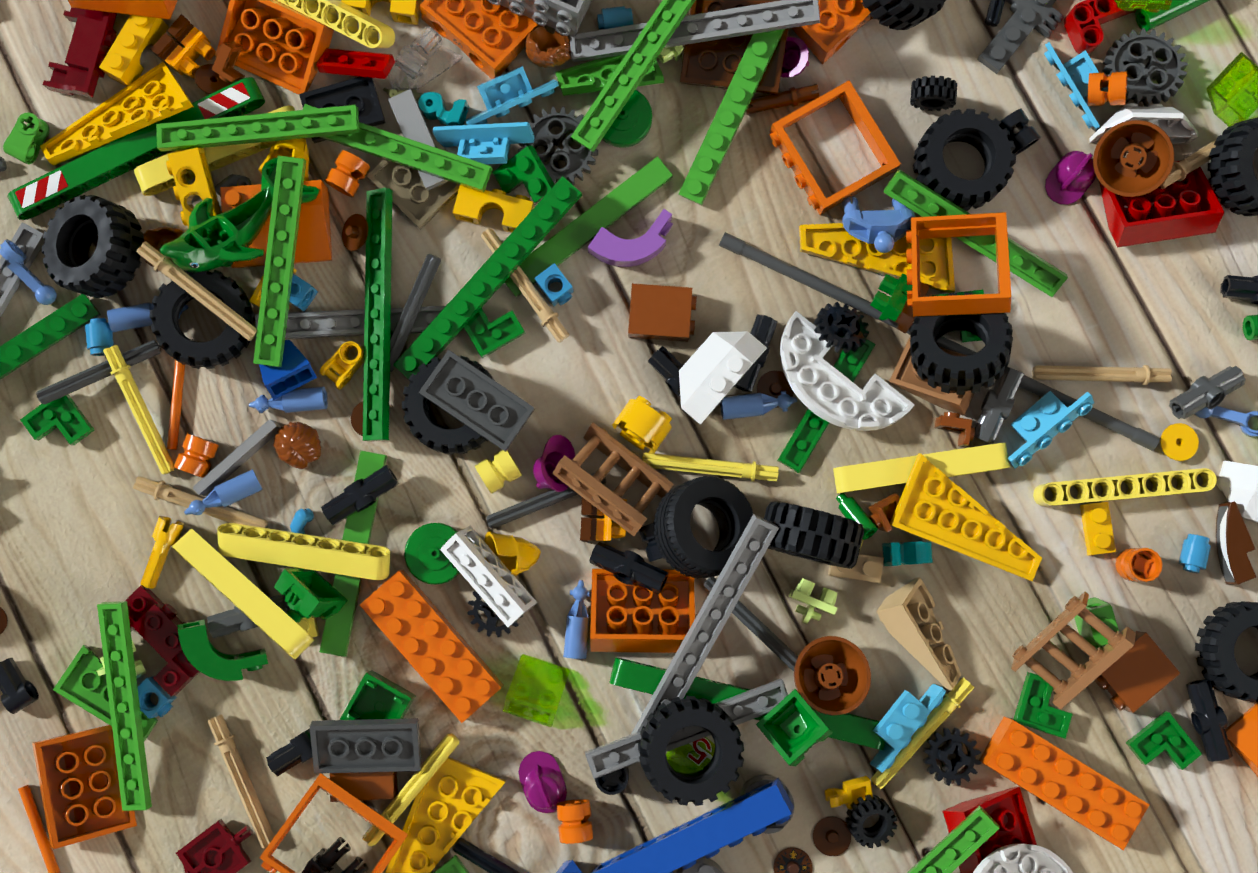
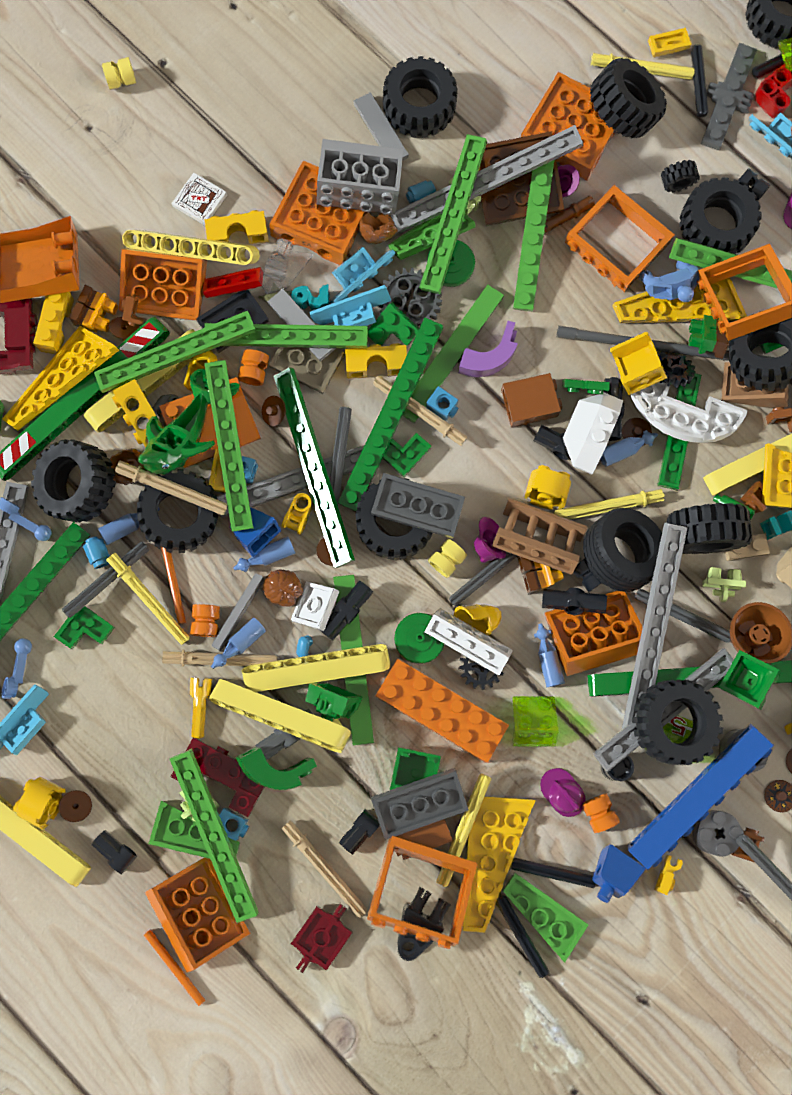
camera: 20 degrees left, 5 degrees down
none -> white tile [291,581,340,631]
none -> green plate [562,379,610,394]
none -> yellow panel [610,332,667,395]

